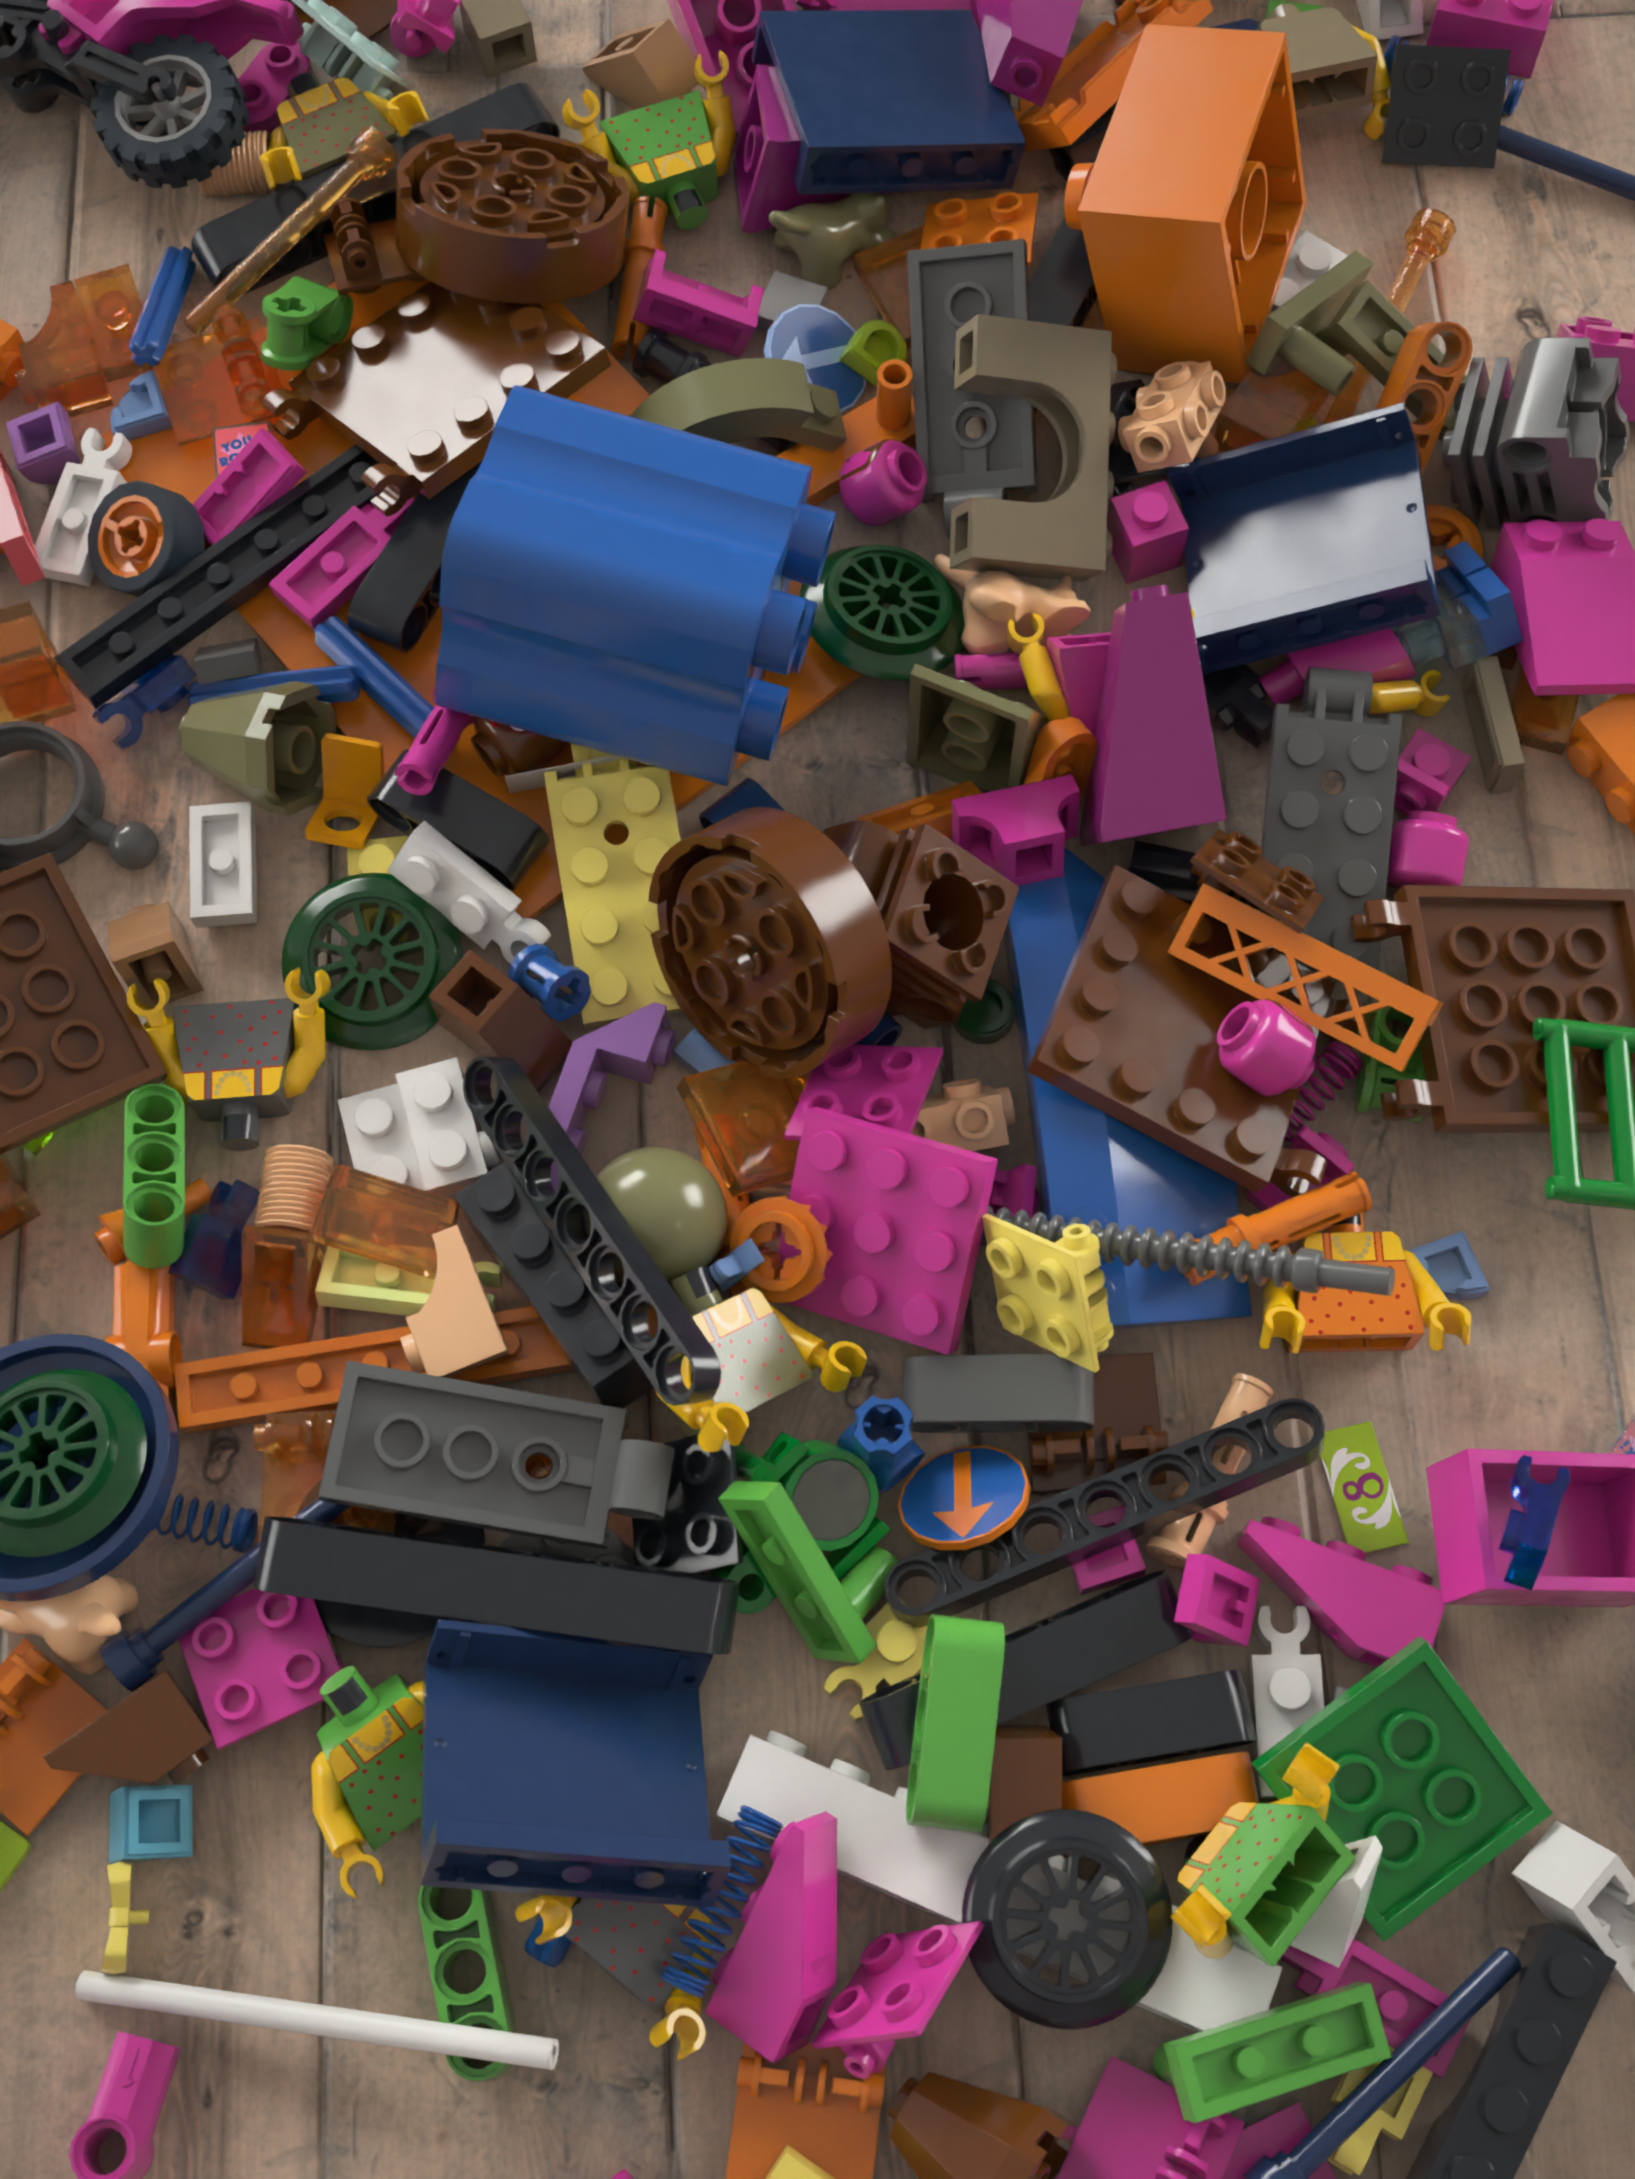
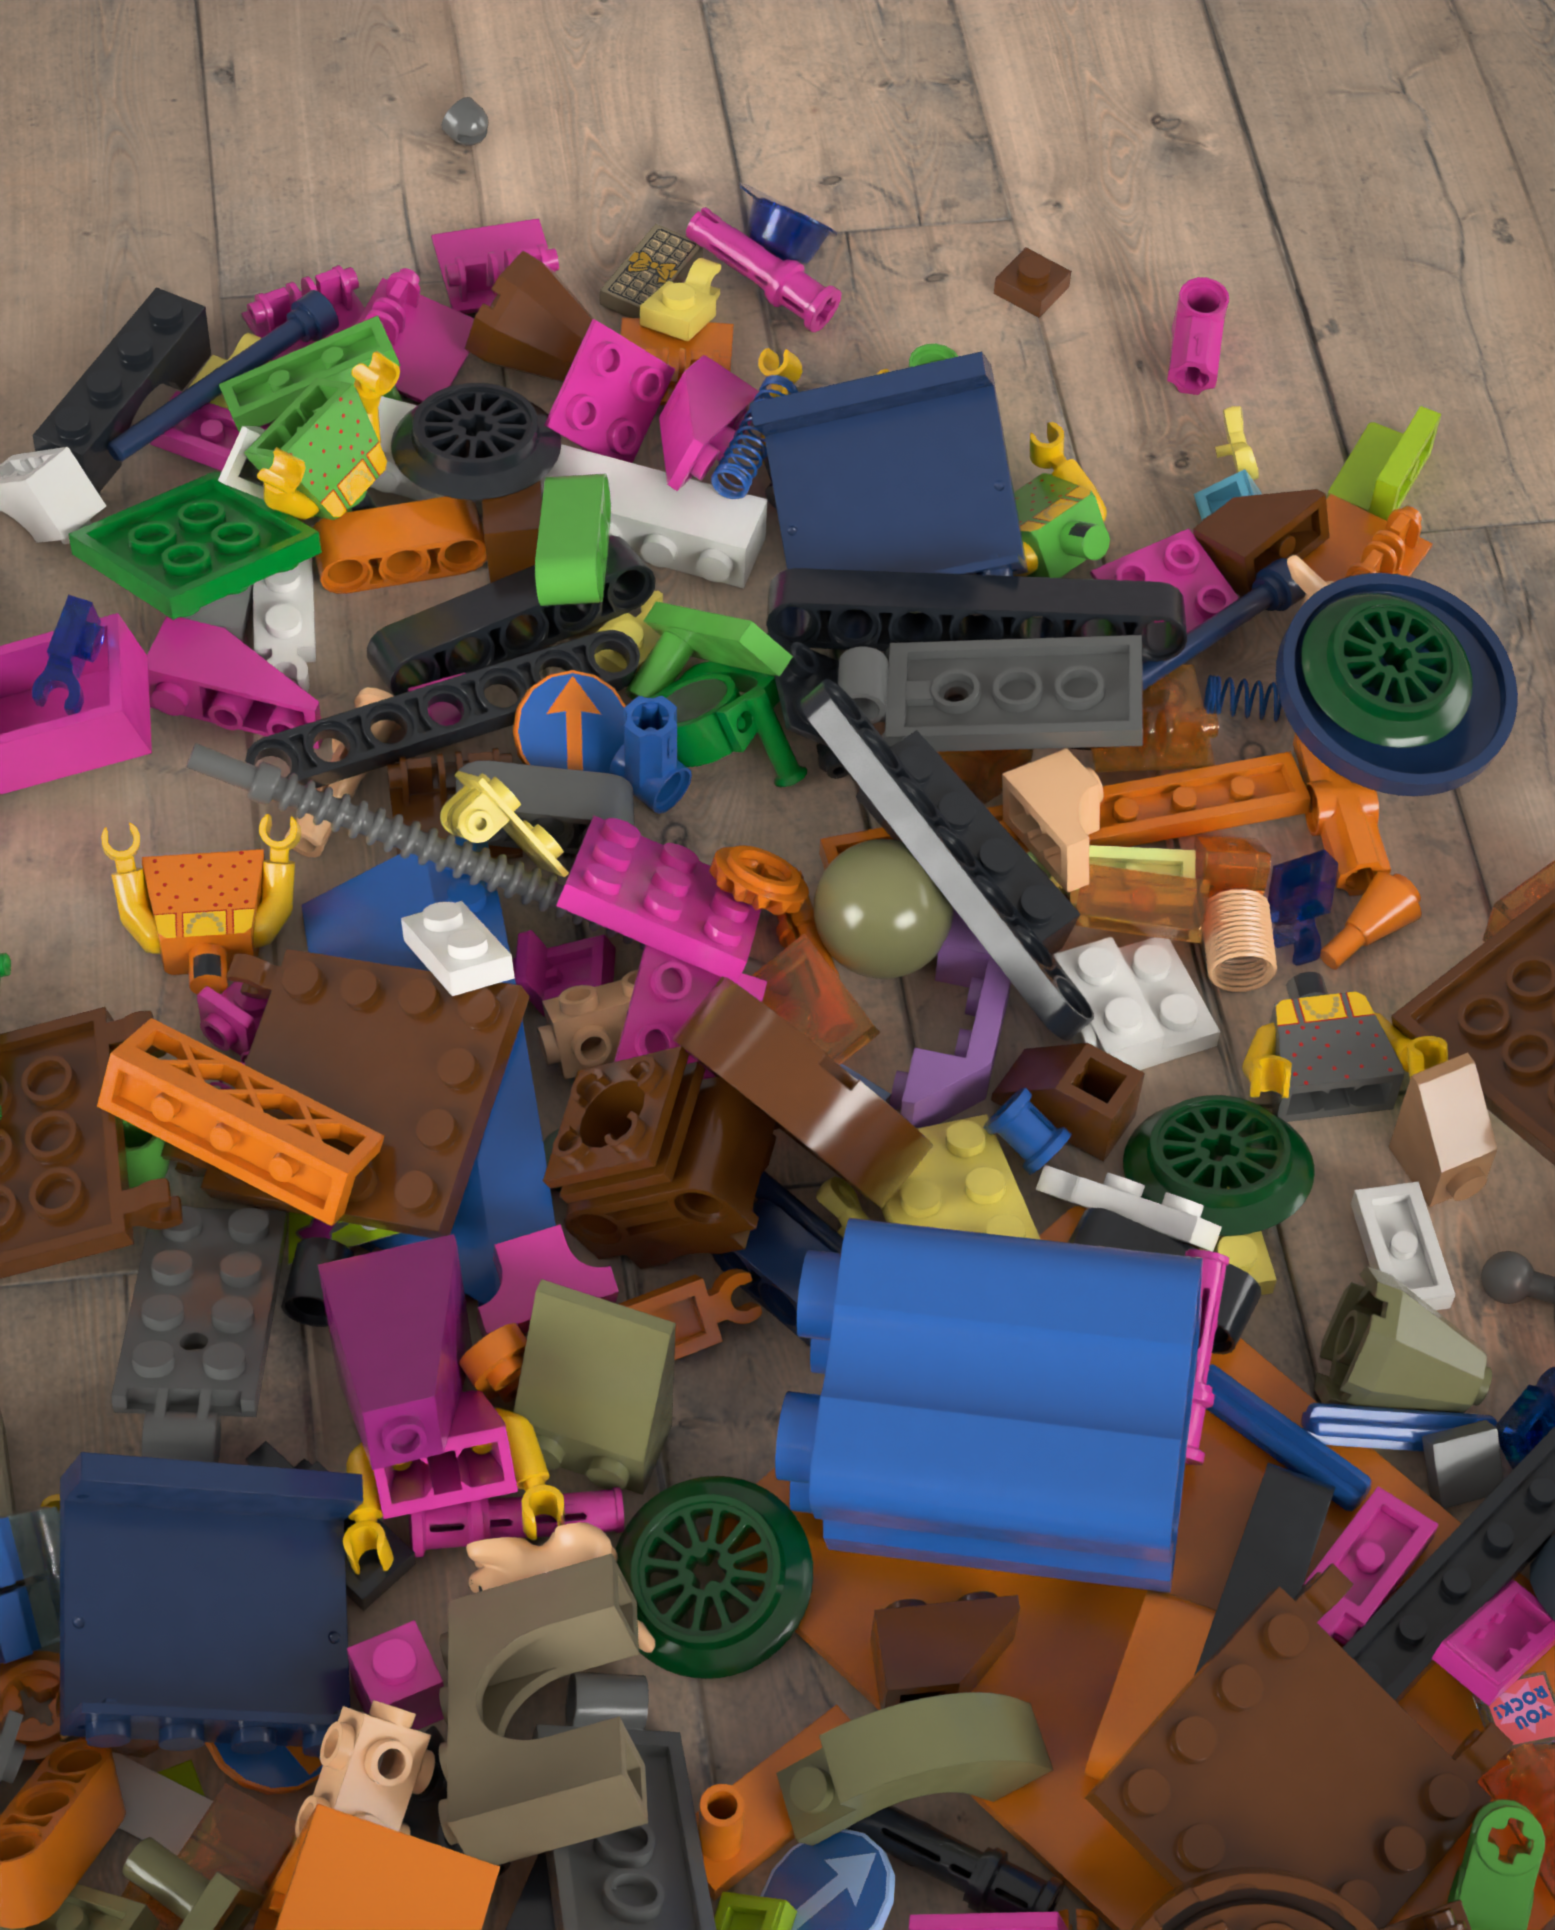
camera: 170 degrees right, 15 degrees down
white piece [76,1970,559,2070] -> none
bright green beam [123,1083,185,1269] -> none
light orange bracket [305,733,384,850] -> none
torso [655,1265,867,1452] -> none
medium blue piece [709,1238,765,1292] -> none
dark pink head [839,439,927,526] -> none
black beam [1046,1670,1257,1776] -> none
dark pink bracket [1174,1554,1261,1646] -> none
orange pin [1183,1171,1372,1286] -> none
reddish brown hinge [1189,829,1325,934] -> none
dark pink head [1217,998,1316,1097] -> none
lime sticker [1320,1421,1409,1553] -> none
dark pink head [1387,810,1469,889] -> none
dark pink bracket [1394,727,1472,815] -> none
medium blue tile [1408,1231,1490,1300] -> none
none -> white plate [401,901,514,996]

